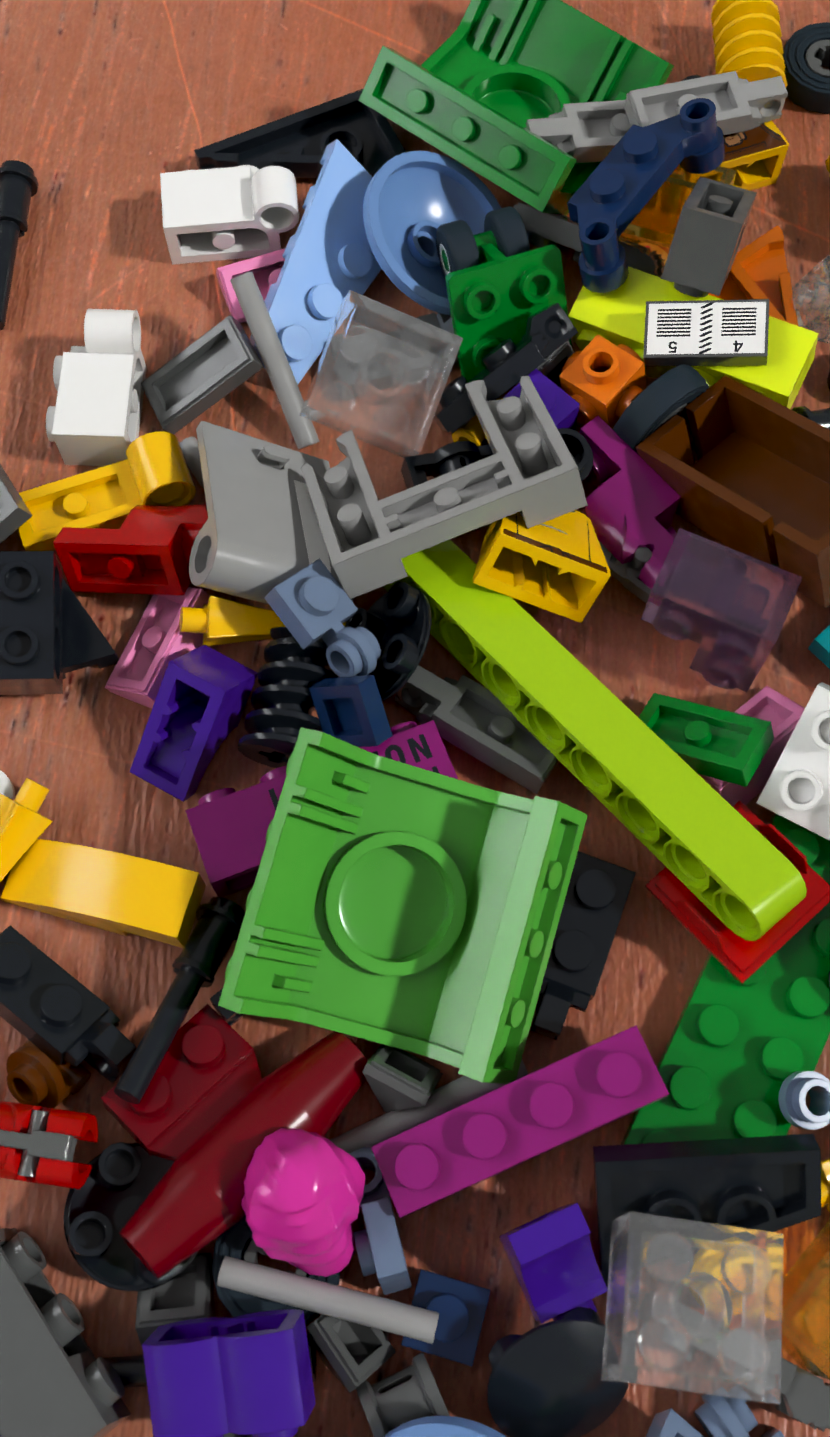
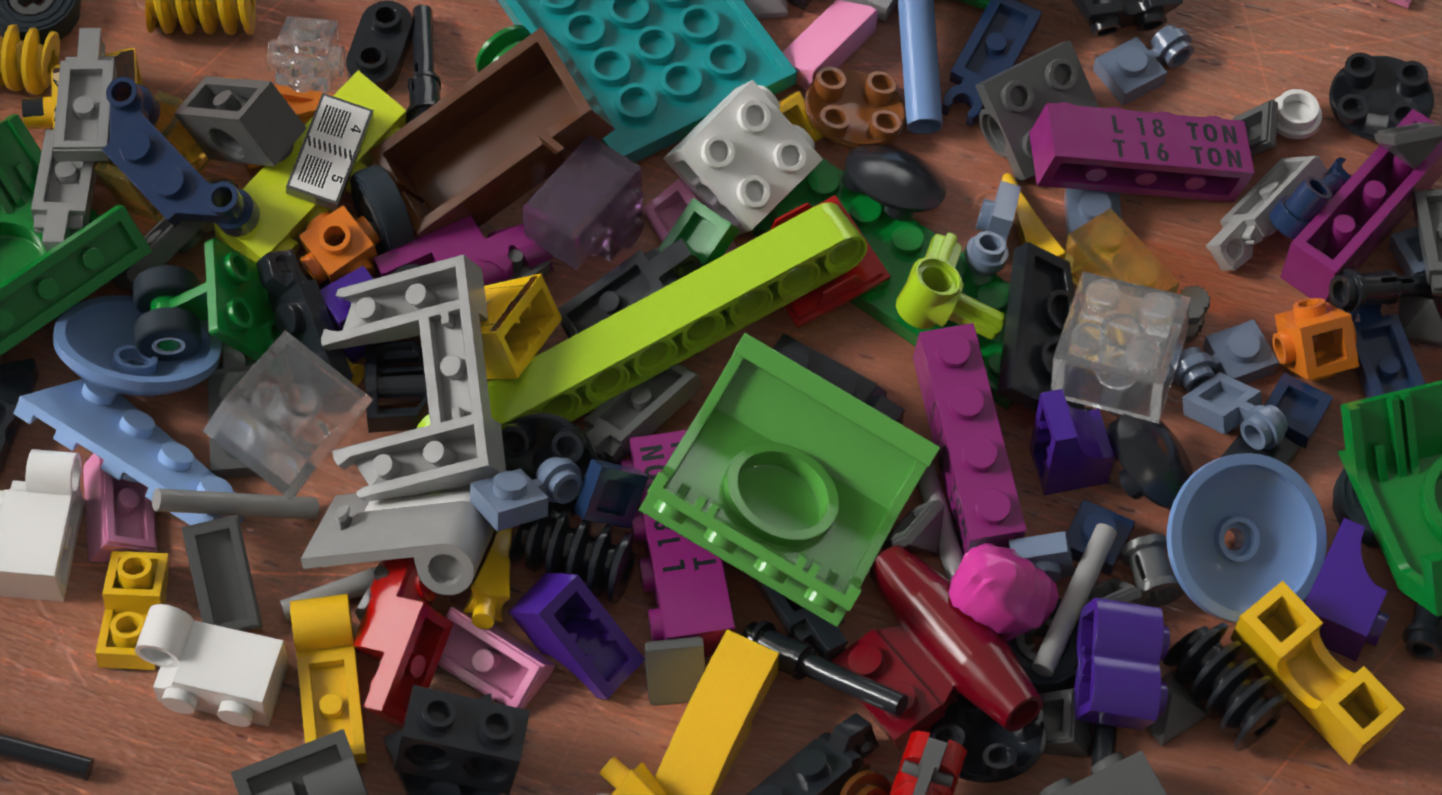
camera: 80 degrees left, 10 degrees down
none -> yellow slope [95,551,170,670]
none -> black hinge [558,238,702,338]
none -> dark grey slope [645,637,705,706]
none -> lime axle [896,232,1006,339]

